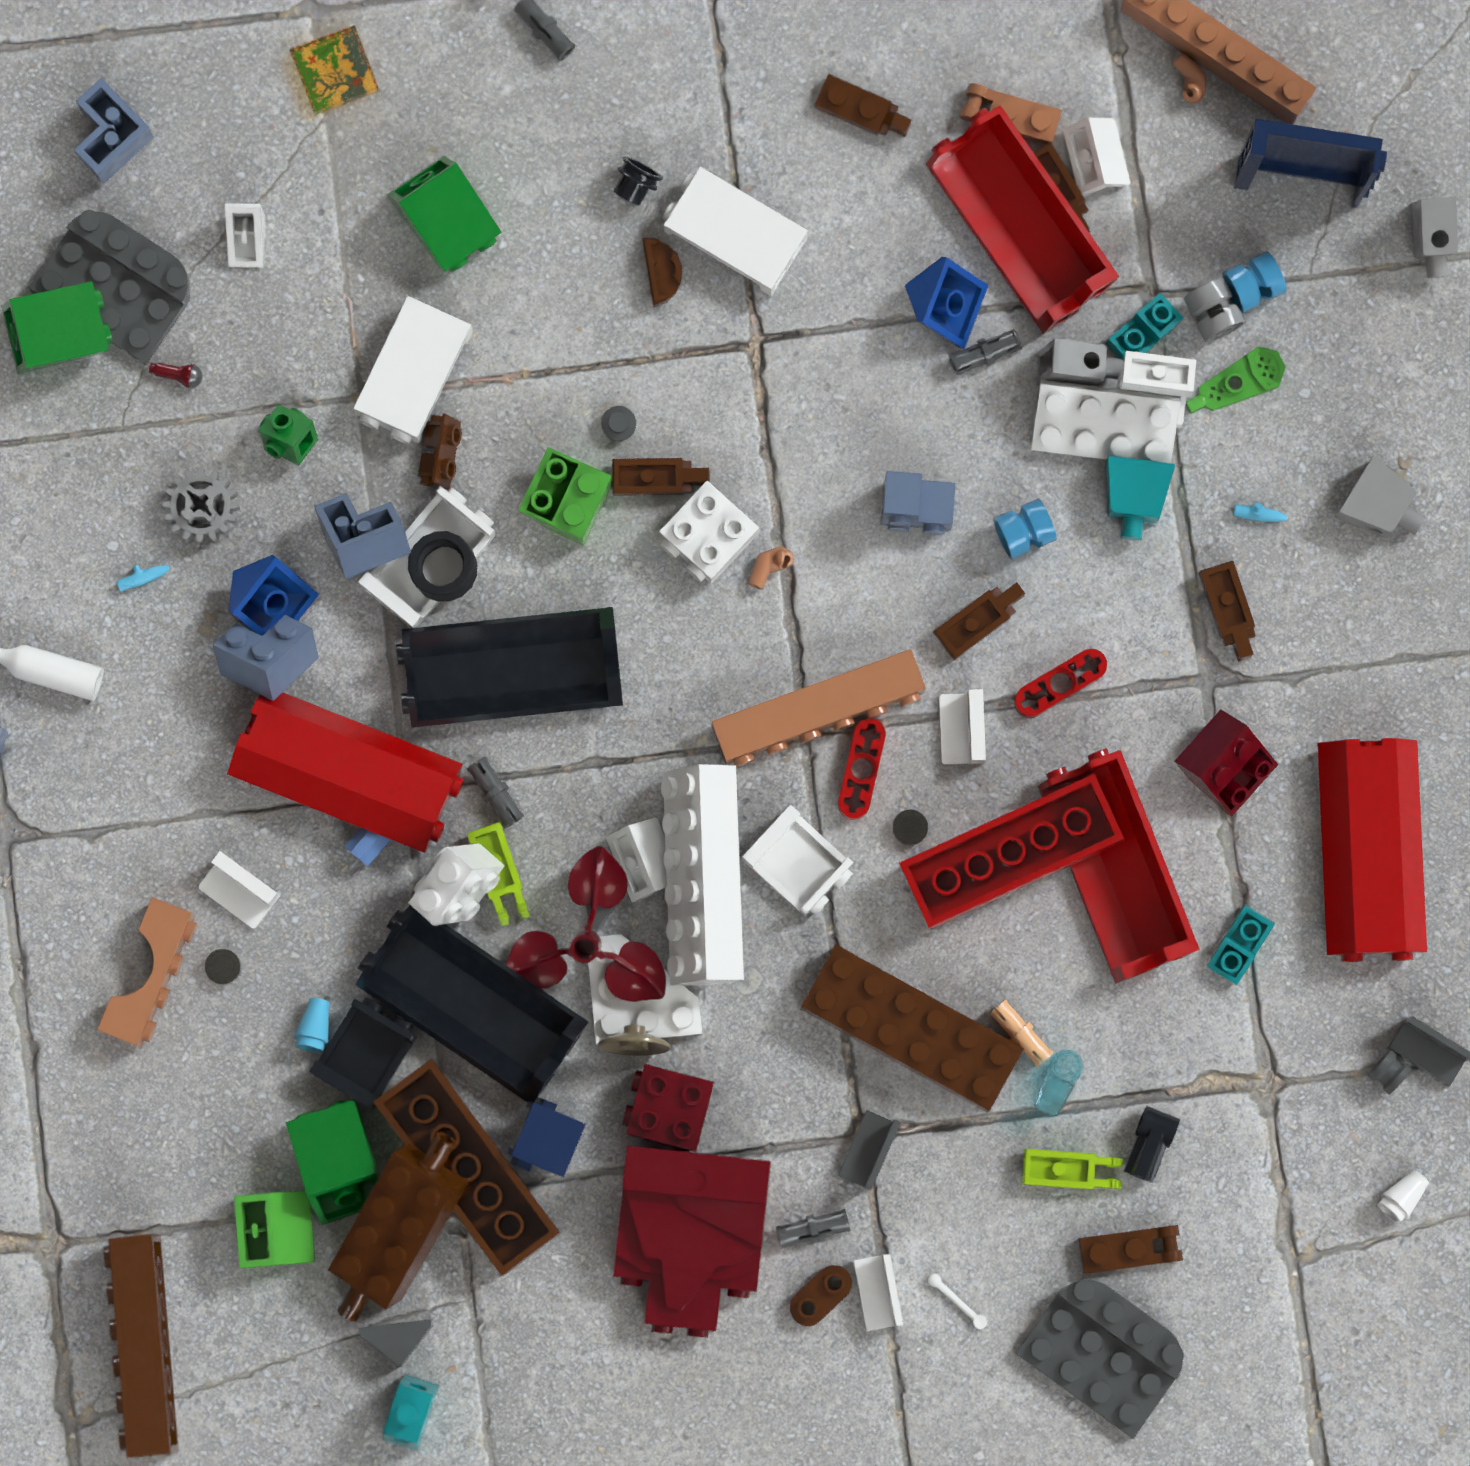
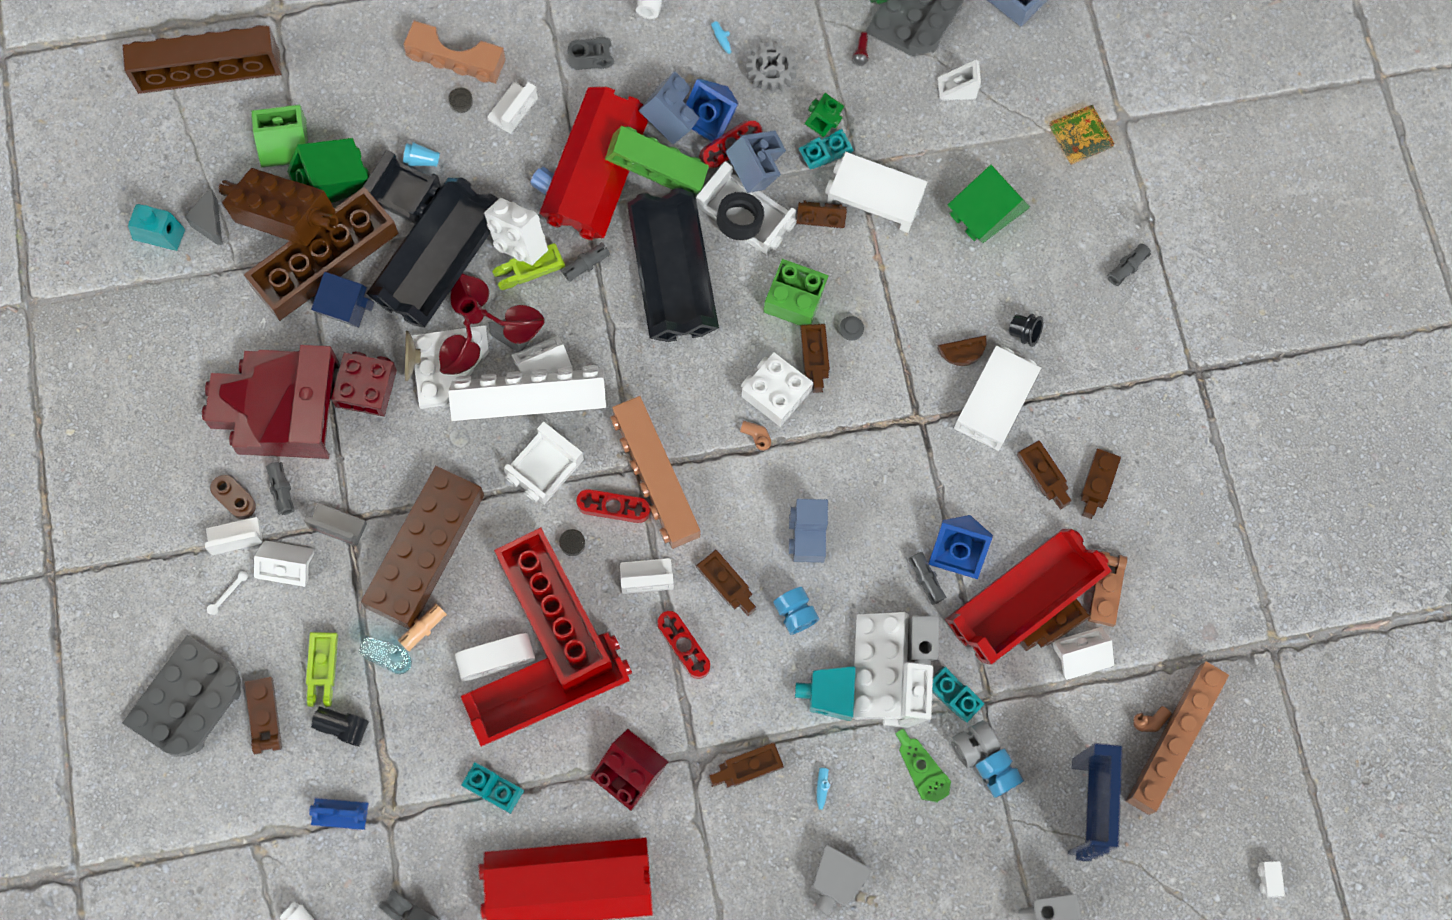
camera: 85 degrees right, 10 degrees down
none -> white panel [254,541,314,587]
none -> blue hinge [309,798,369,830]
none -> white beam [455,633,535,681]
none -> dark grey piece [568,37,614,70]
none -> bright green brick [605,126,709,196]
none -> red beam [699,120,762,168]
none -> teal slope [798,129,854,170]
none -> reddish brown hinge [1017,440,1072,510]

